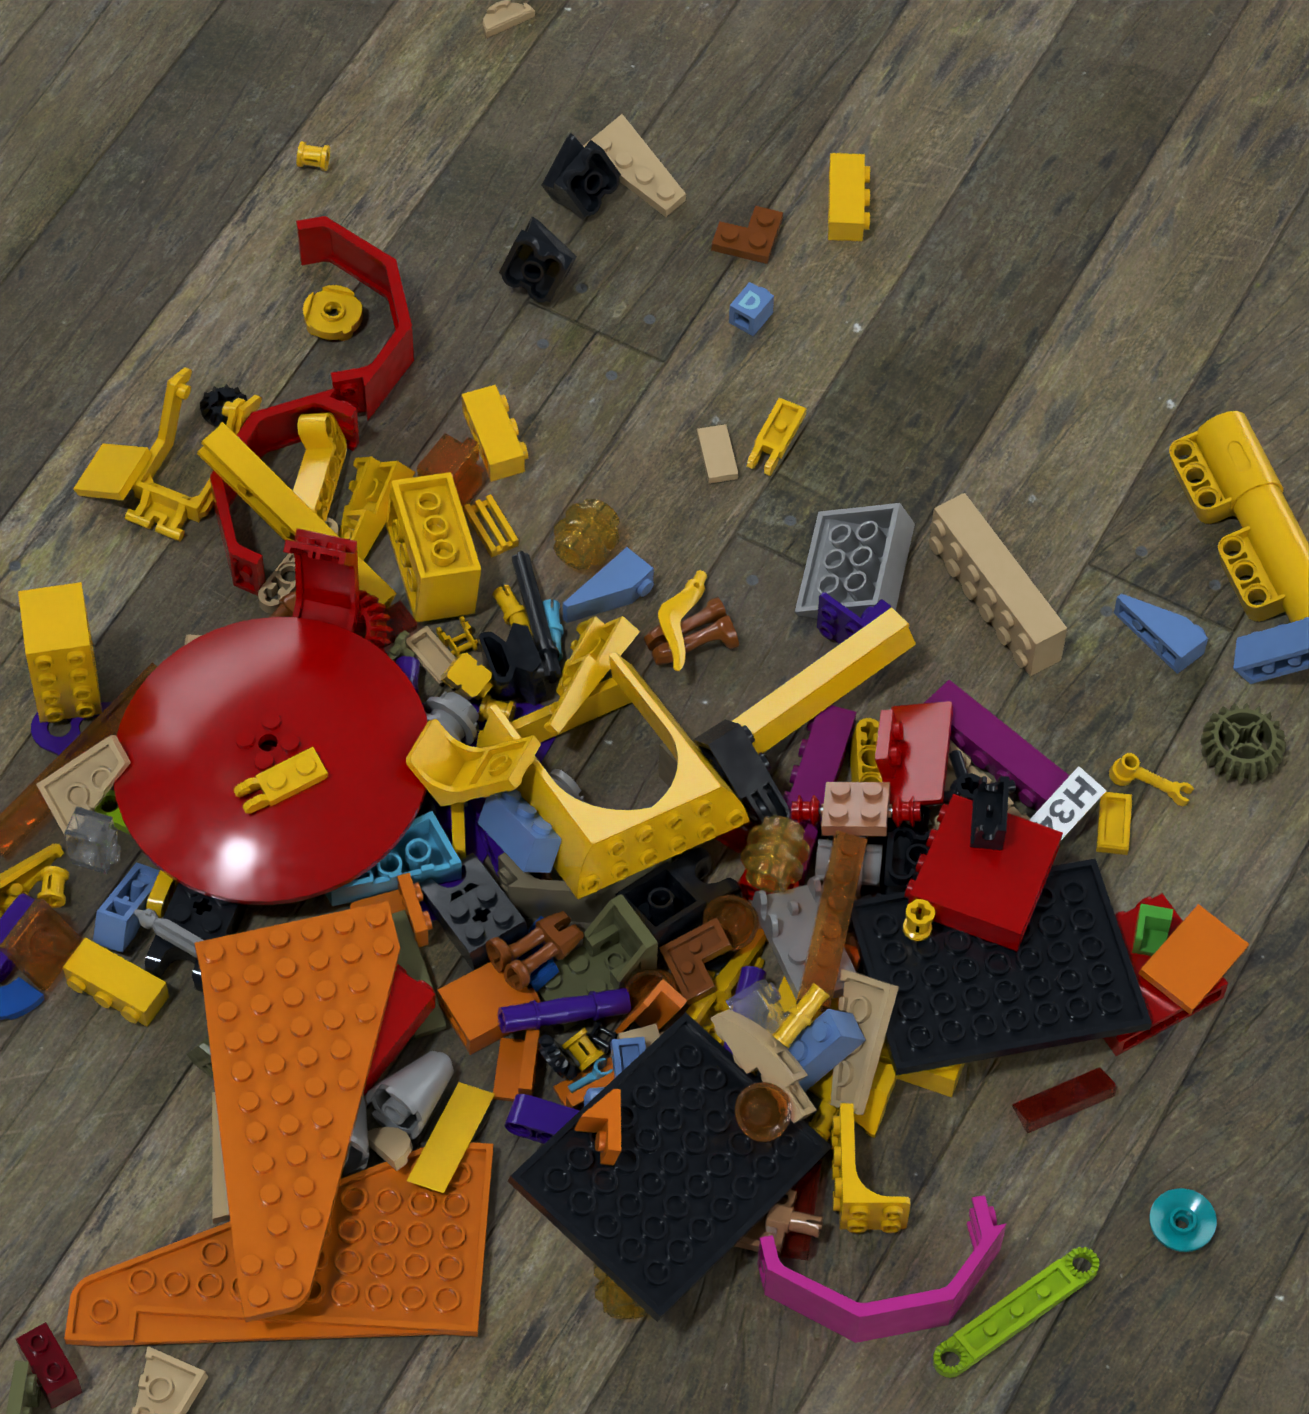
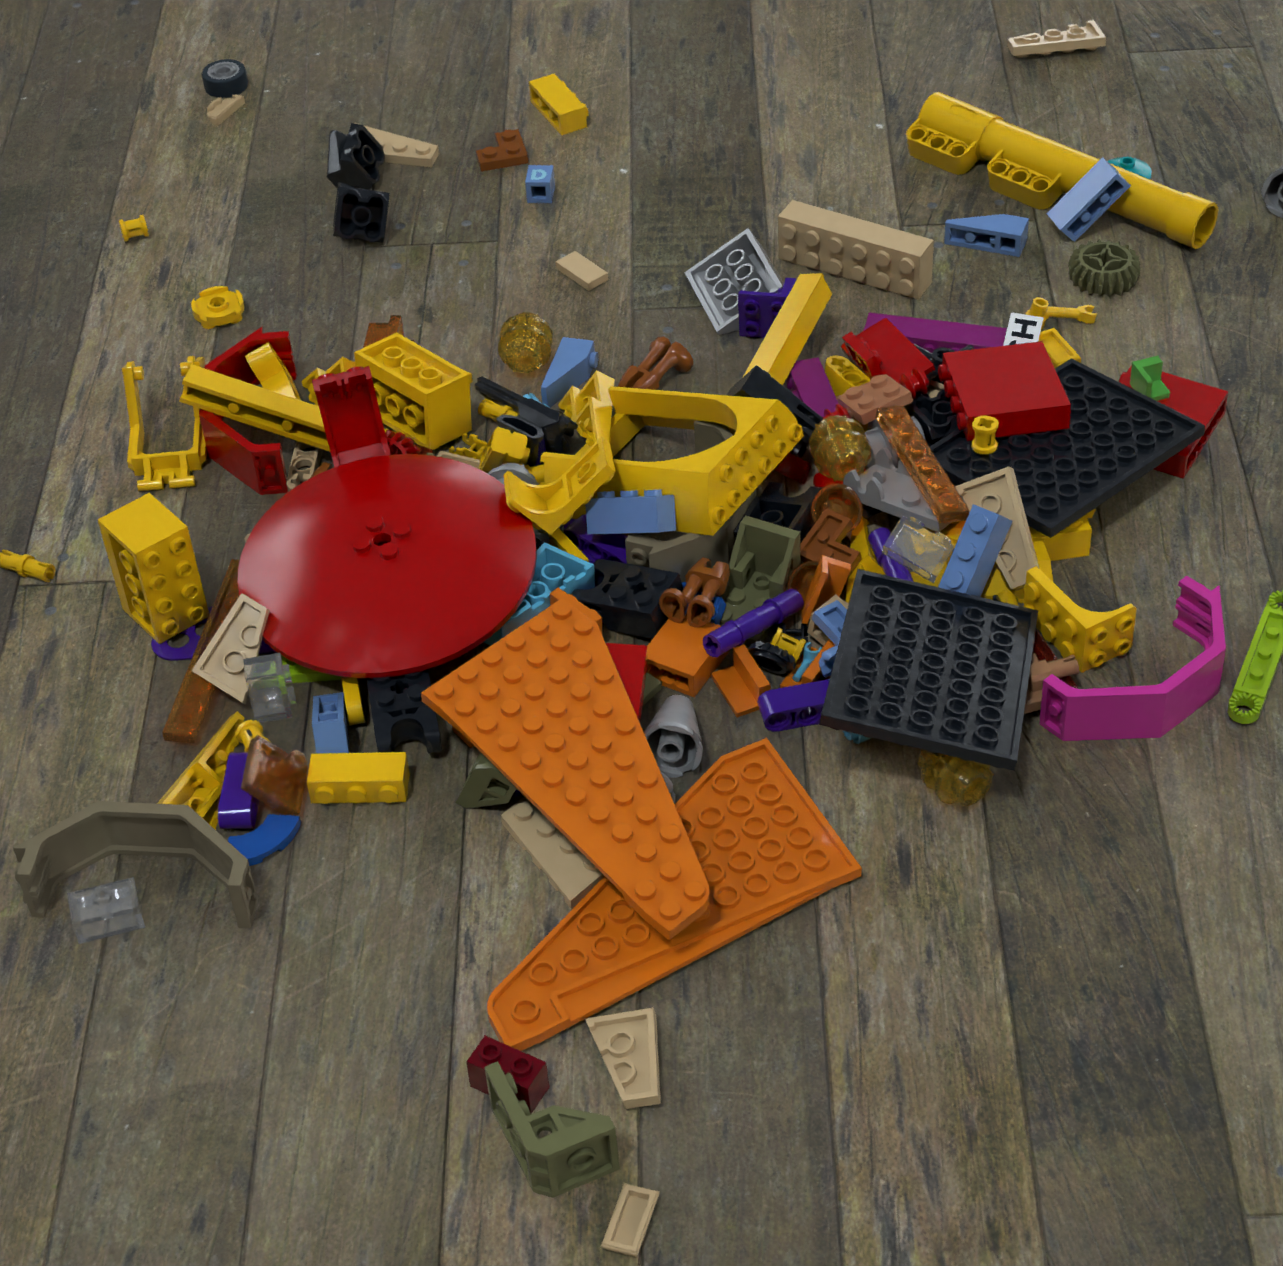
camera: 25 degrees left, 15 degrees down
yellow tile [73,443,153,500] -> none
light grey wheel [134,909,204,958] -> none
black gear [200,384,247,427] -> none
yellow hinge [233,747,328,814] -> none
red panel [296,216,414,421] -> none
tan tile [368,1127,413,1171] -> none
yellow sticker [407,1082,495,1193] -> none
yellow brick [461,384,528,482] -> none
orange slope [574,1089,621,1165] -> none
yellow piece [658,570,707,671] -> none
tan slope [710,1009,816,1123] -> none
clear orange helmet [735,1082,792,1142] -> none
yellow hinge [746,397,807,476] -> none
yellow pin [772,983,830,1048] -> none
black hinge [970,776,1009,850] -> none
clear red slope [1012,1067,1117,1134] -> none
orange tile [1138,904,1250,1014] -> none

